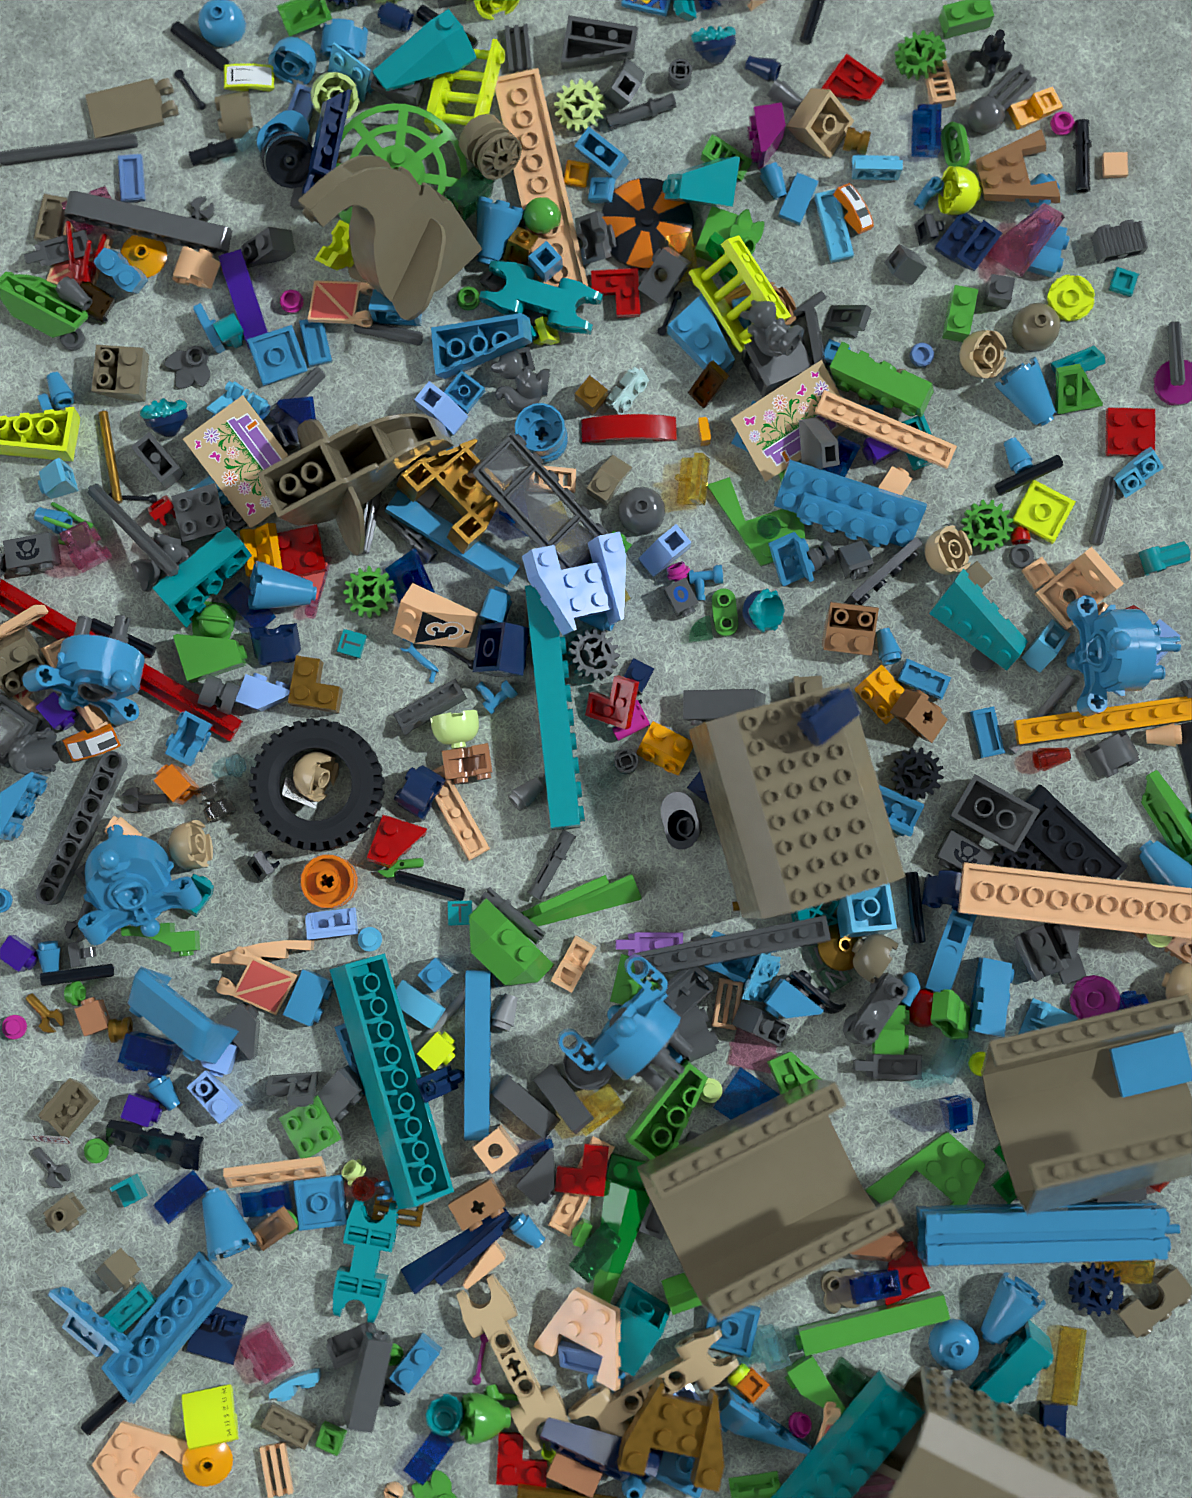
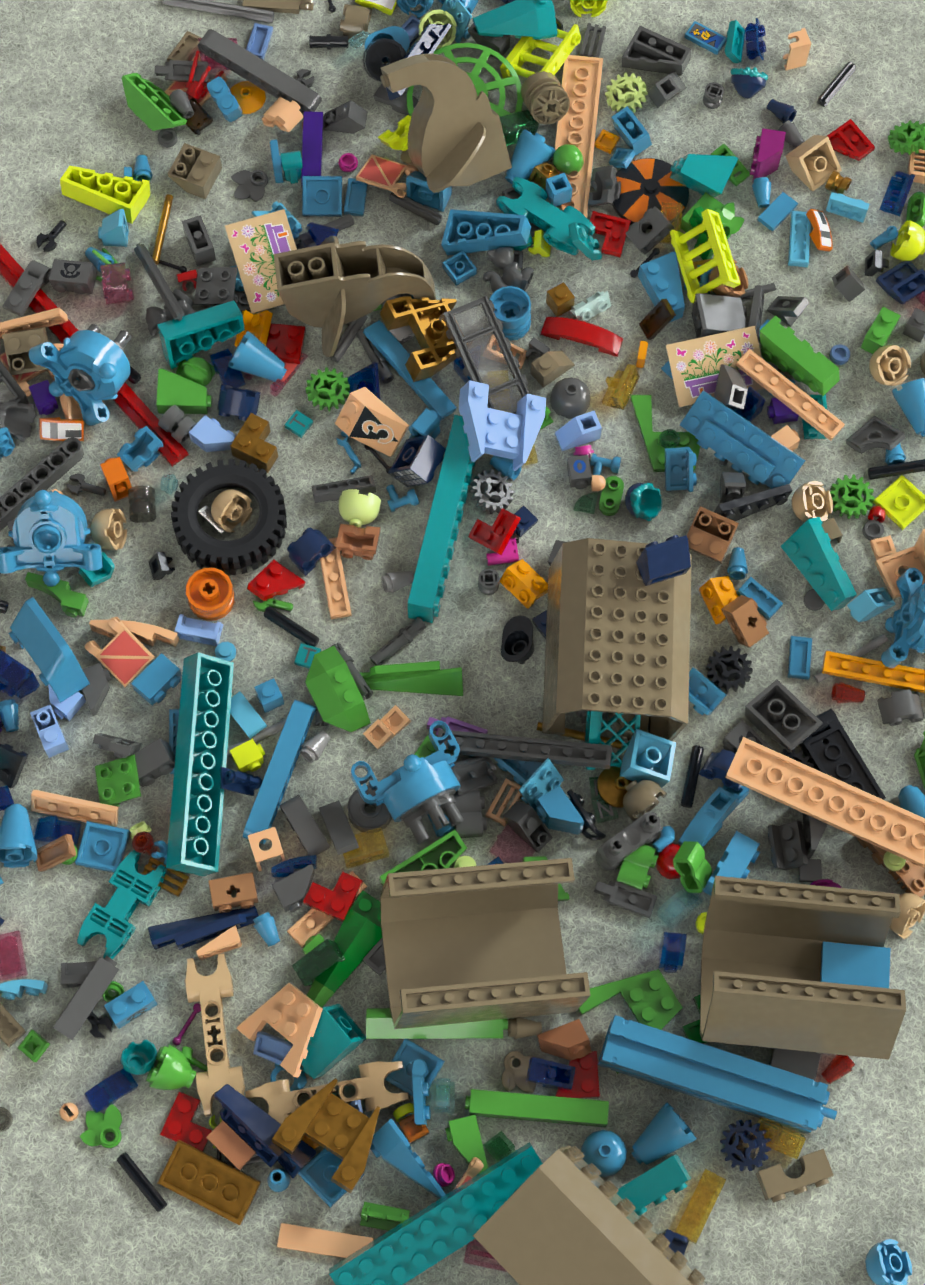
camera: 15 degrees right, 15 degrees down
hair [140,398,188,437] -> none
light blue slope [414,381,468,435] -> none
bright green plate [457,287,480,311] -> none
dark grey pin [606,93,677,130] -> none
dark grey animal [740,300,804,357] -> none
dark grey wheel [806,541,837,572] -> none
none -> dark azure hinge [412,1058,431,1126]
none -> dark grey tile [526,337,550,361]
none -> teal hinge [568,222,602,261]
none -> light nougat hinge [591,475,606,491]
none -> dark grey tile [846,416,905,454]

